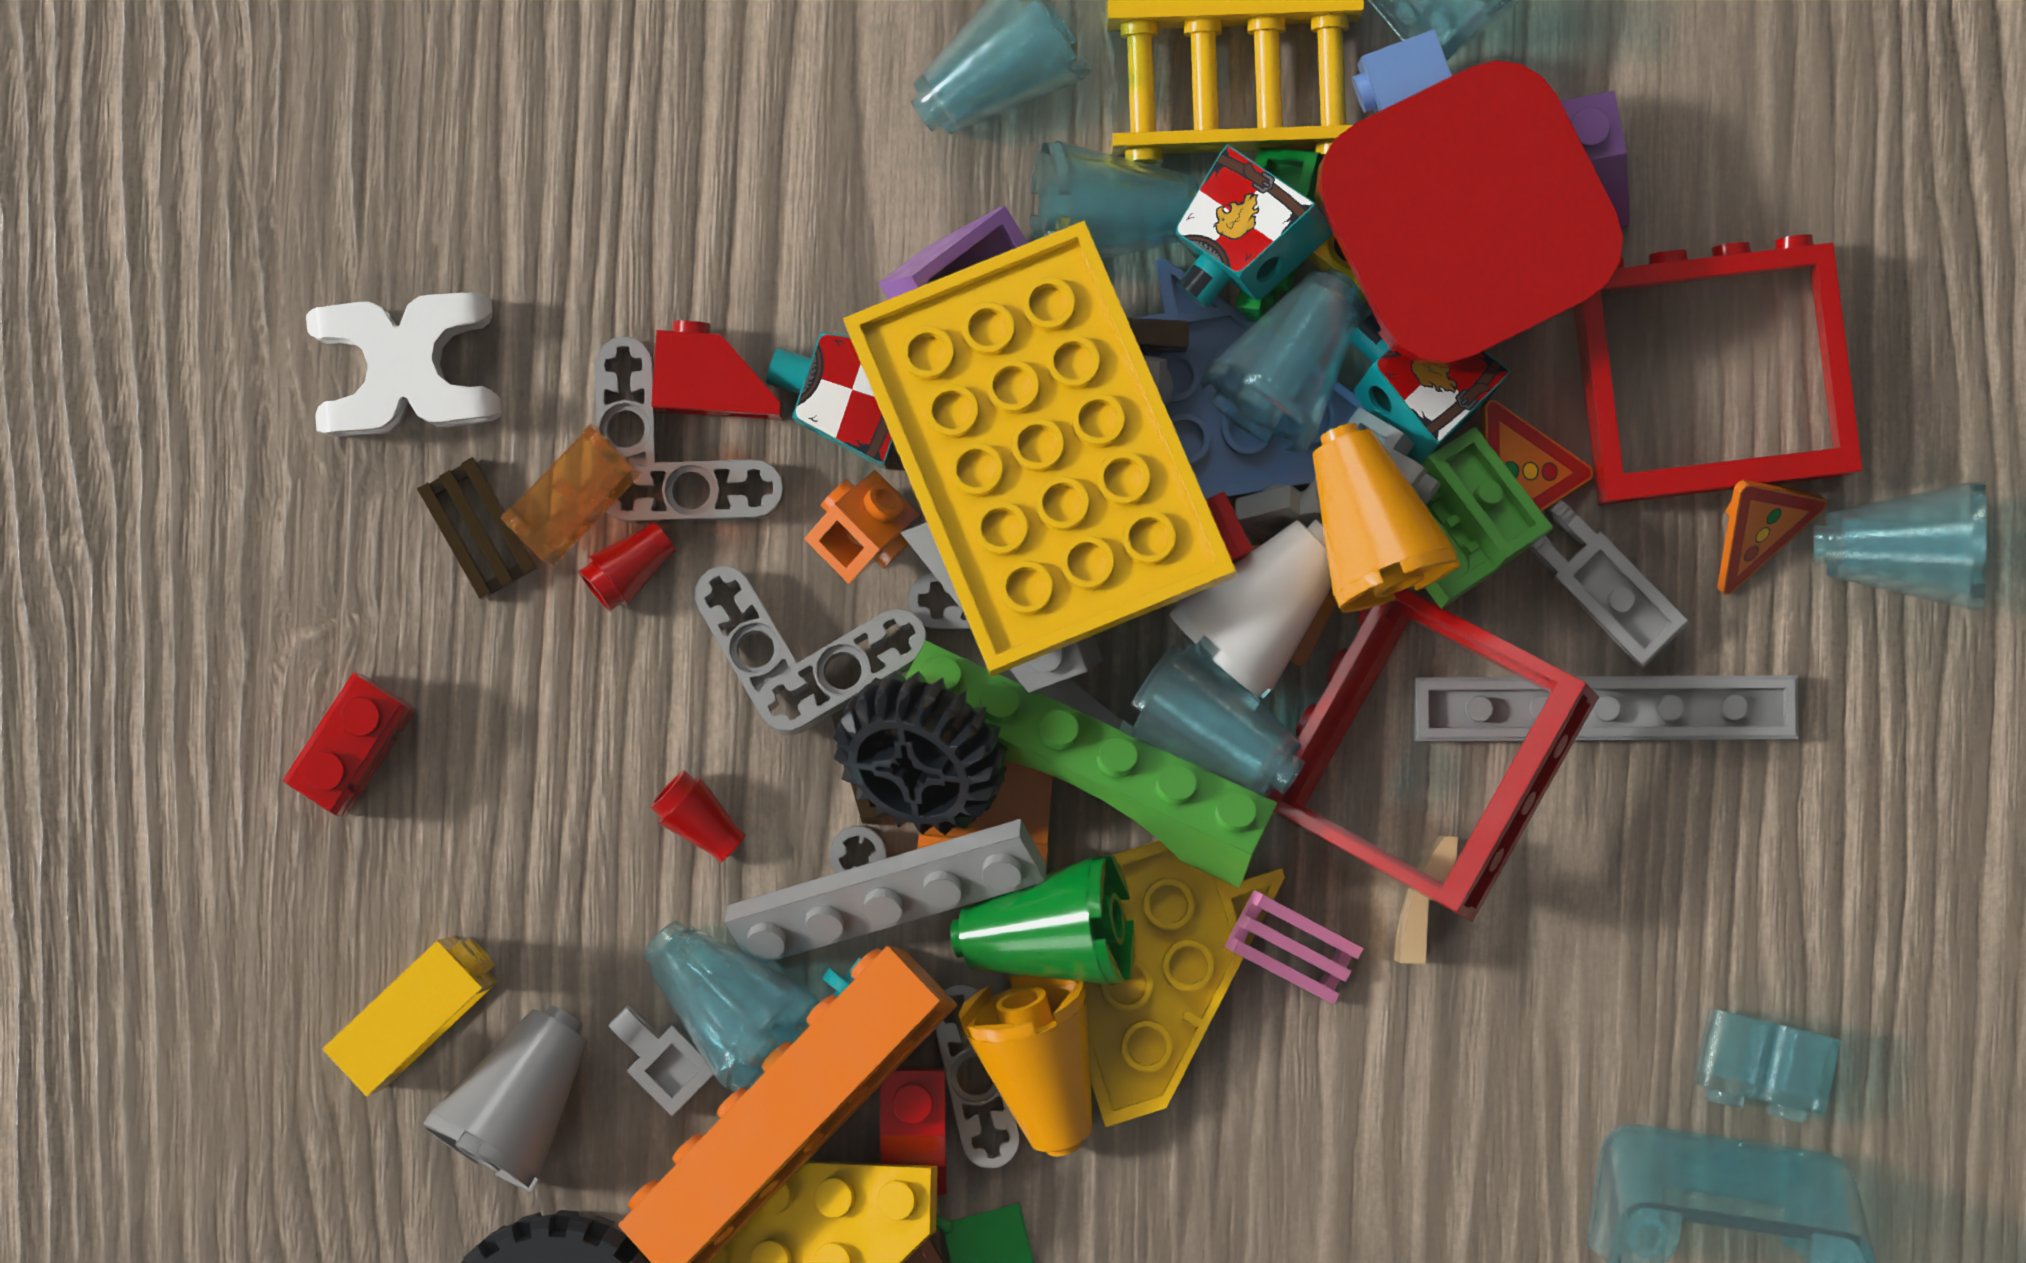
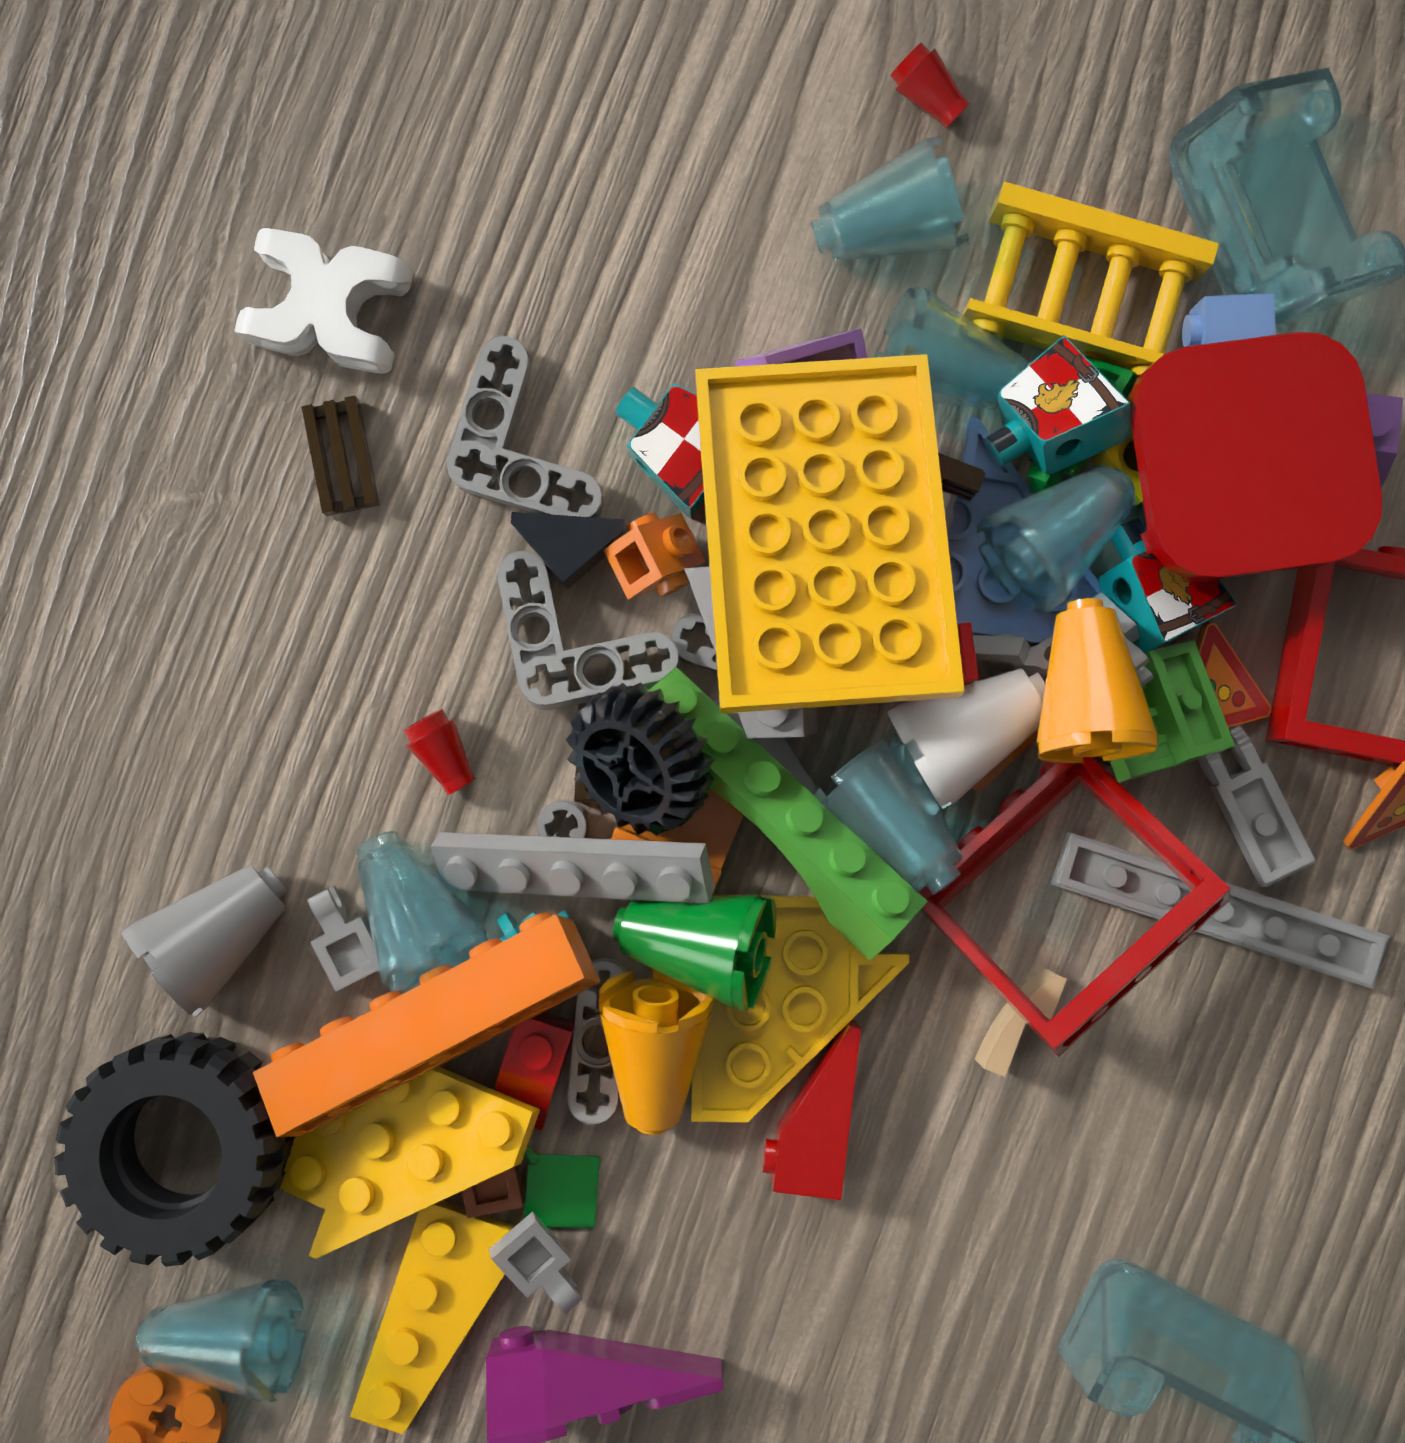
camera: 25 degrees right, 0 degrees up
red brick [282,672,417,816] -> none
yellow window [322,936,498,1097] -> none
clear orange hinge [501,423,643,565] -> none
red cone [579,522,676,612] -> none
red slope [651,320,784,421] -> none
bright pink tile [1224,890,1364,1005] -> none
clear light blue brick [1692,1008,1842,1123] -> none
none -> black slope [511,512,627,589]
none -> red slope [762,1020,861,1200]

